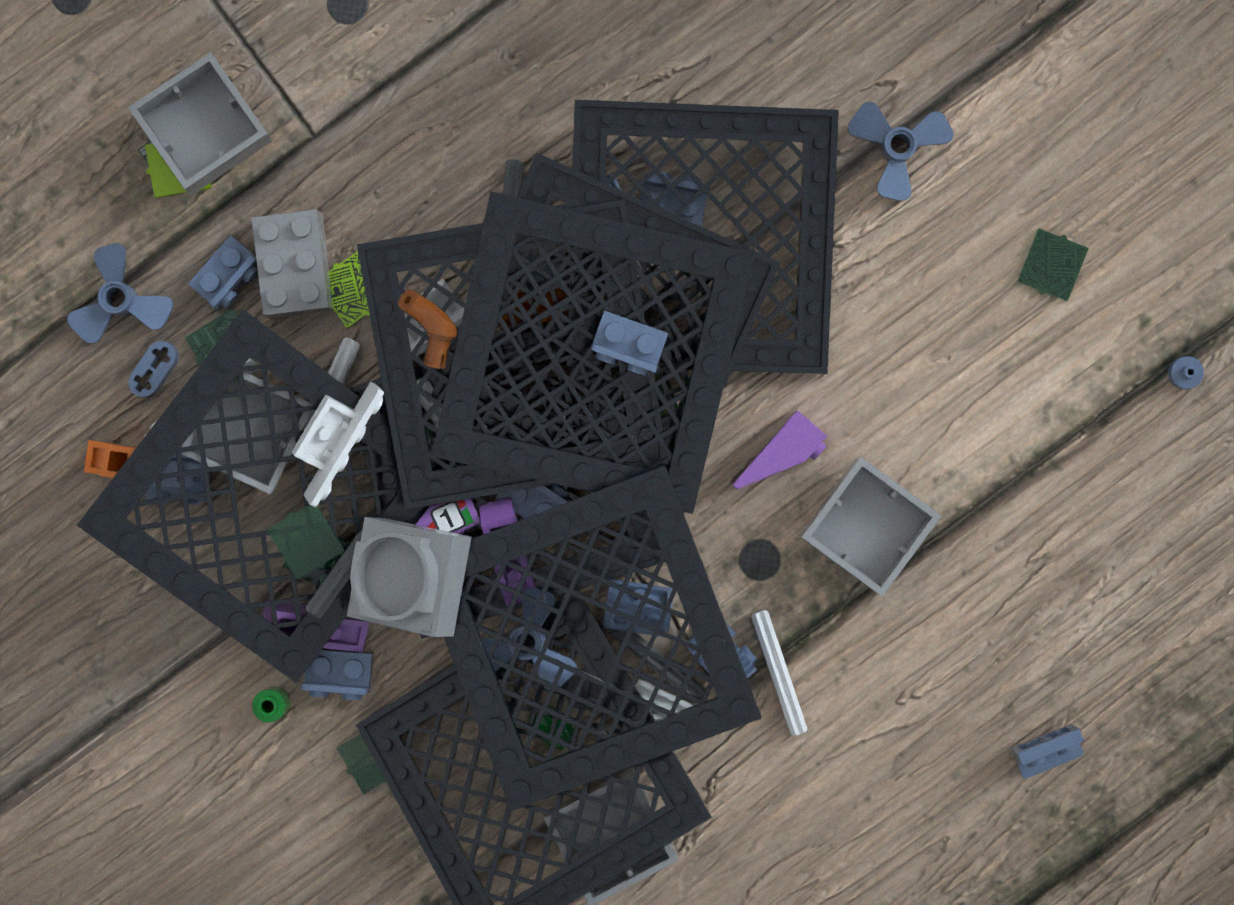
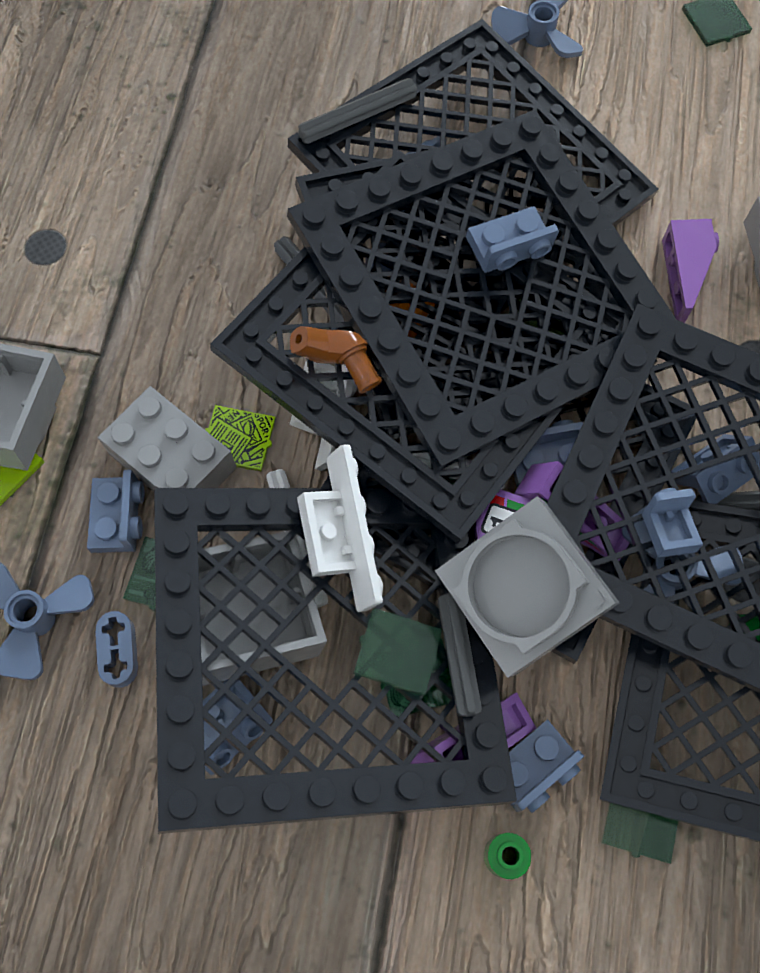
camera: 45 degrees left, 20 degrees down
orange brick [84,440,136,478] -> none
none -> dark grey axle [298,78,417,144]
none -> sand blue bracket [642,488,703,558]

